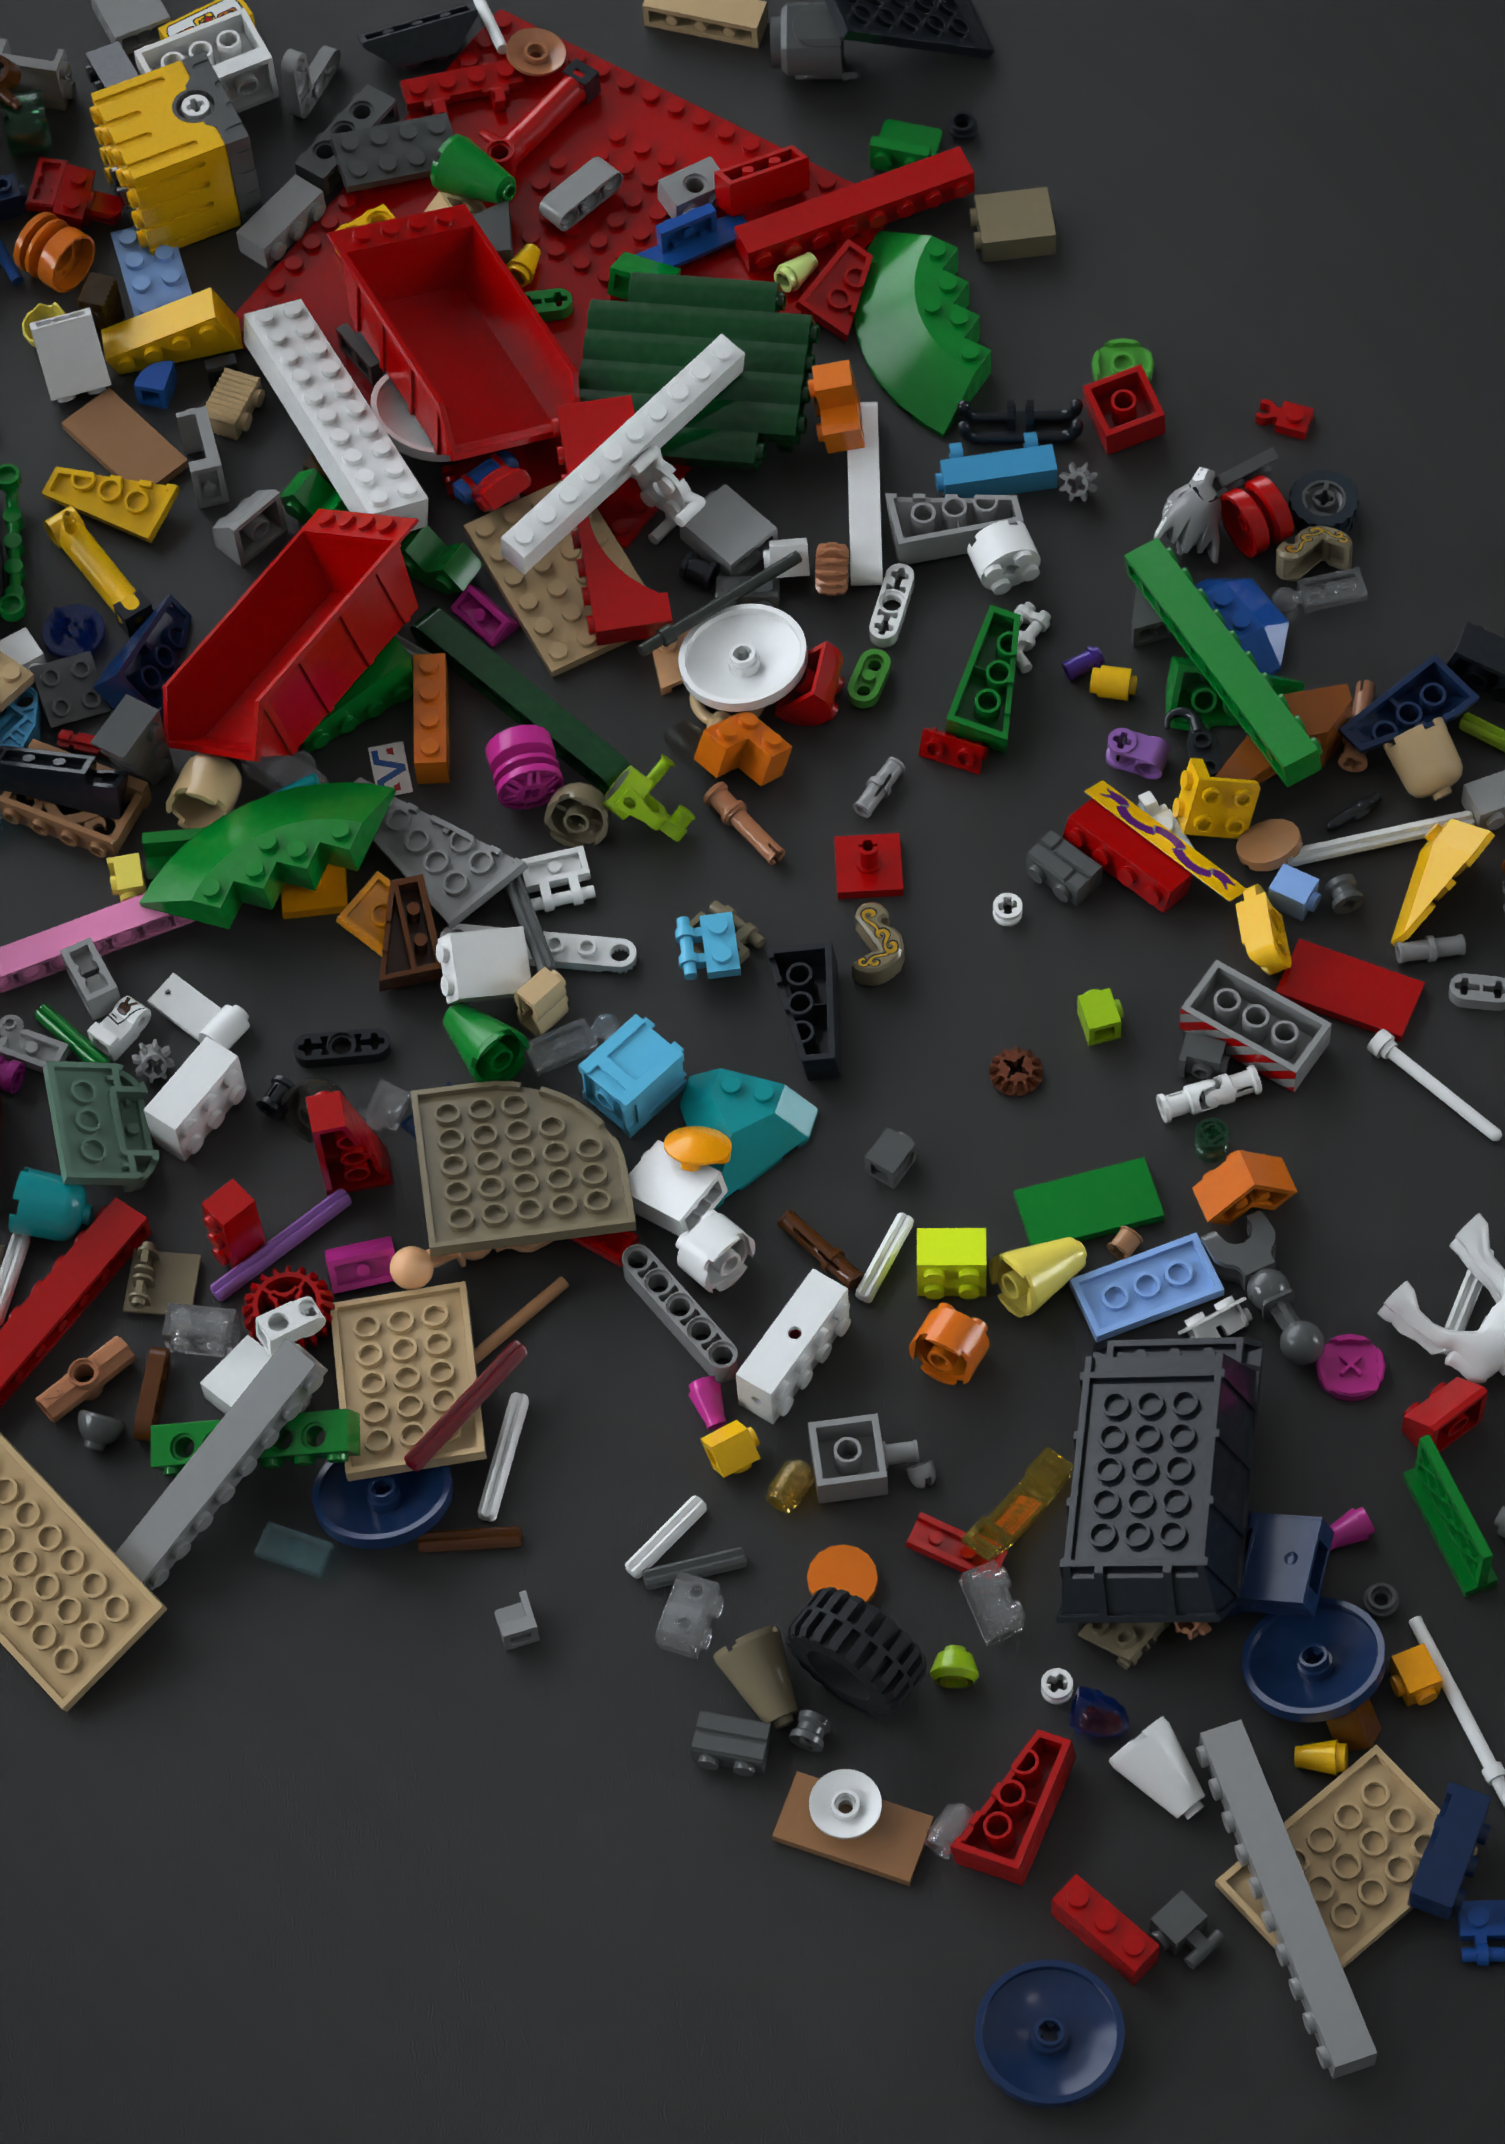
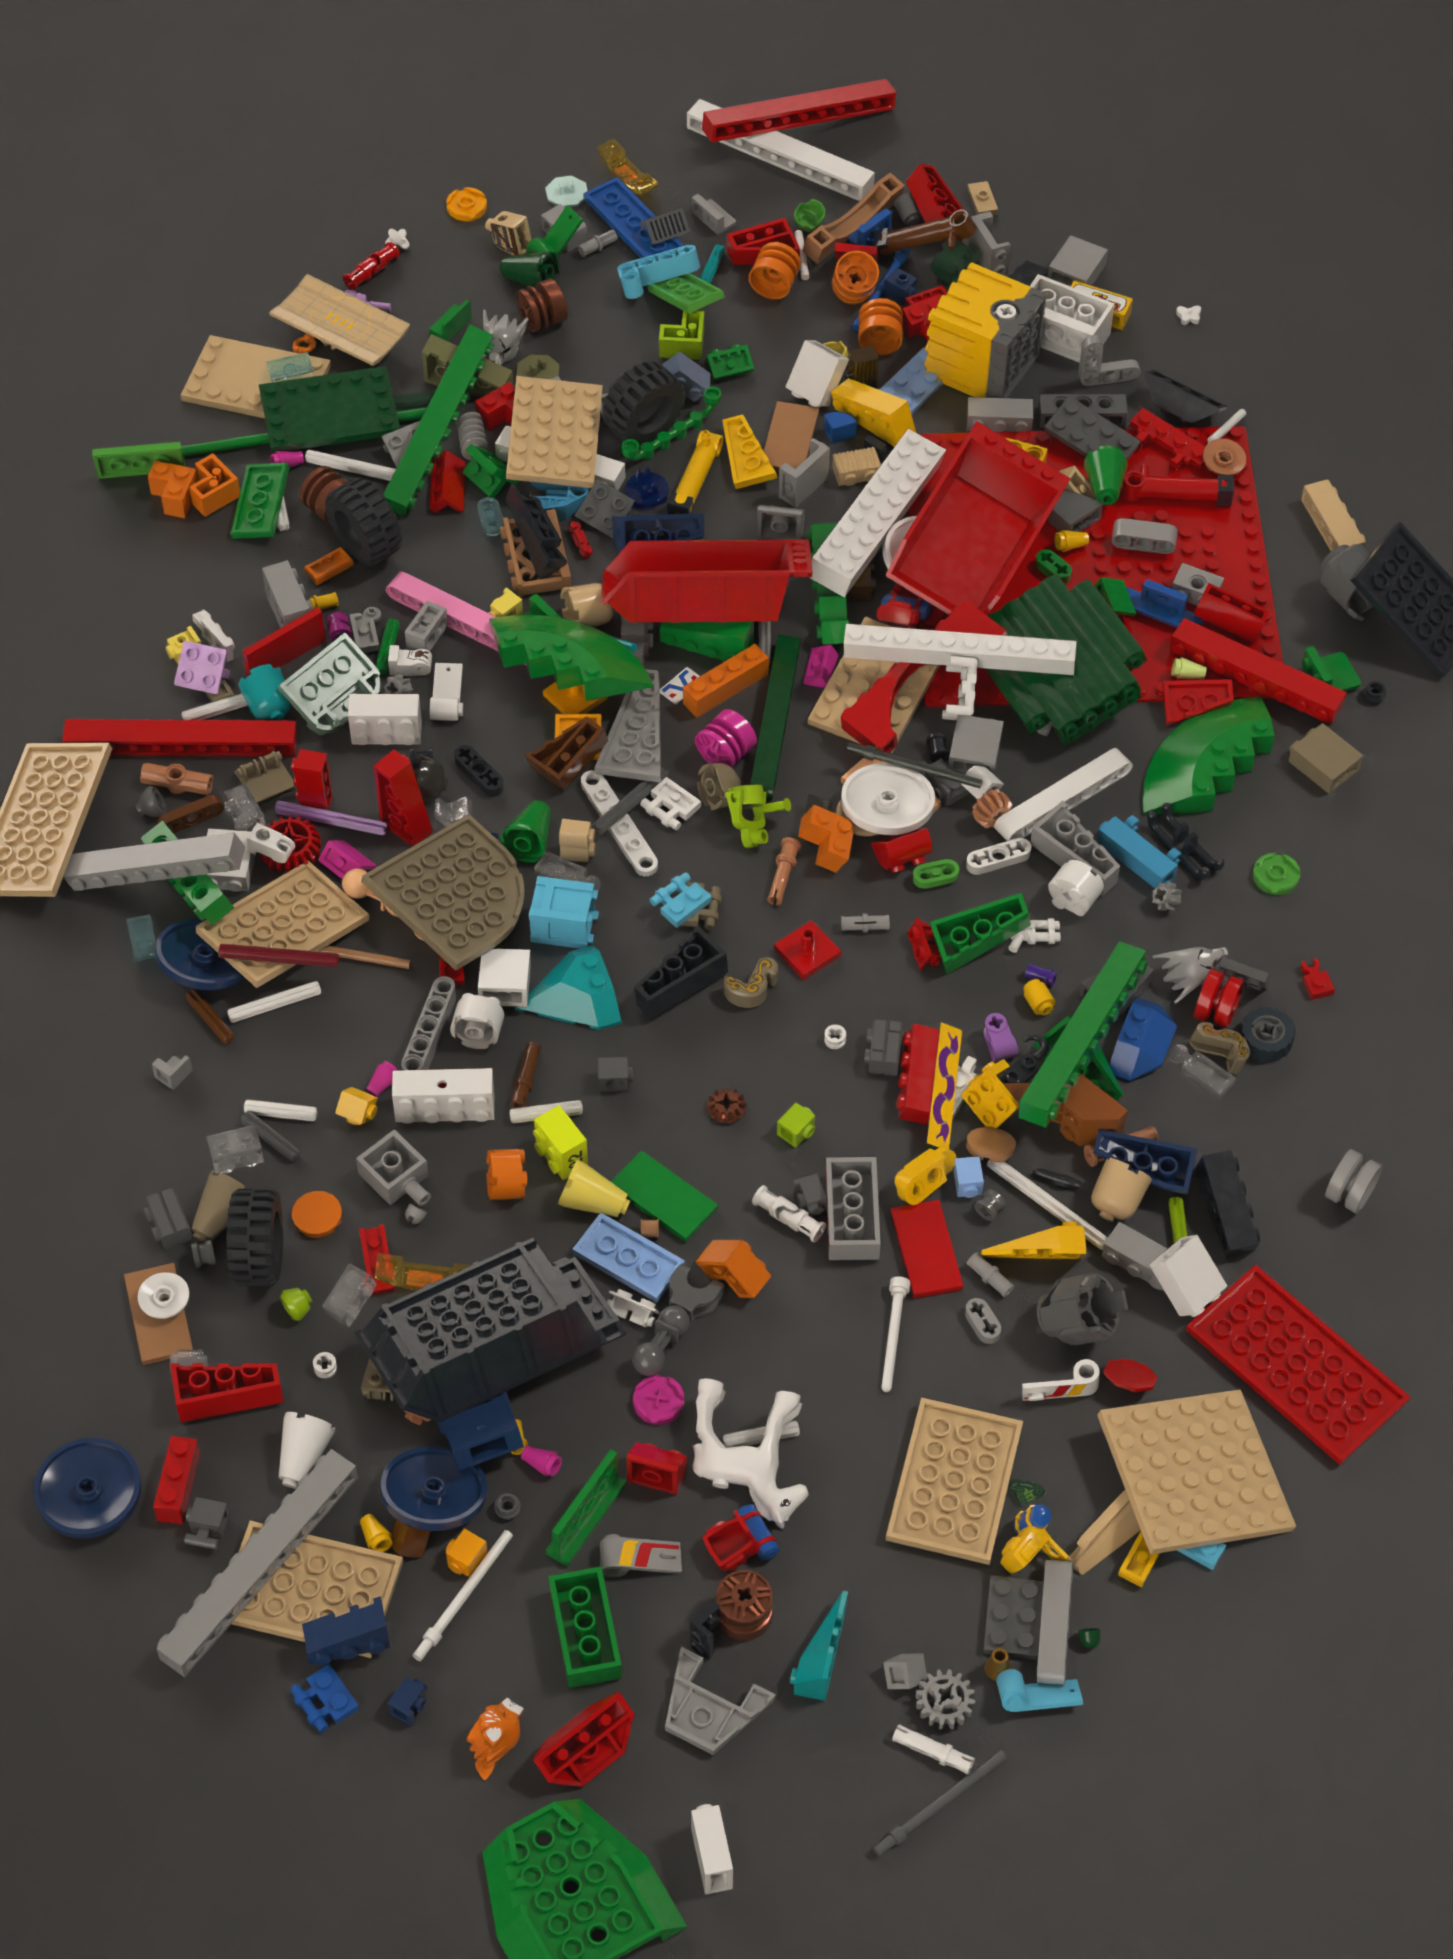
camera: 50 degrees right, 5 degrees down
dark grey wedge [90,694,173,786] -> none
white brick [436,926,531,1004] -> none
light orange dish [664,1126,732,1172] -> none
clear yellow brick [766,1459,815,1513] -> none
orange brick [808,360,865,454] -> none
rock [1069,1685,1129,1738] -> none
red brick [1082,364,1165,455] -> none
clear green wheel [1194,1117,1229,1163] -> none

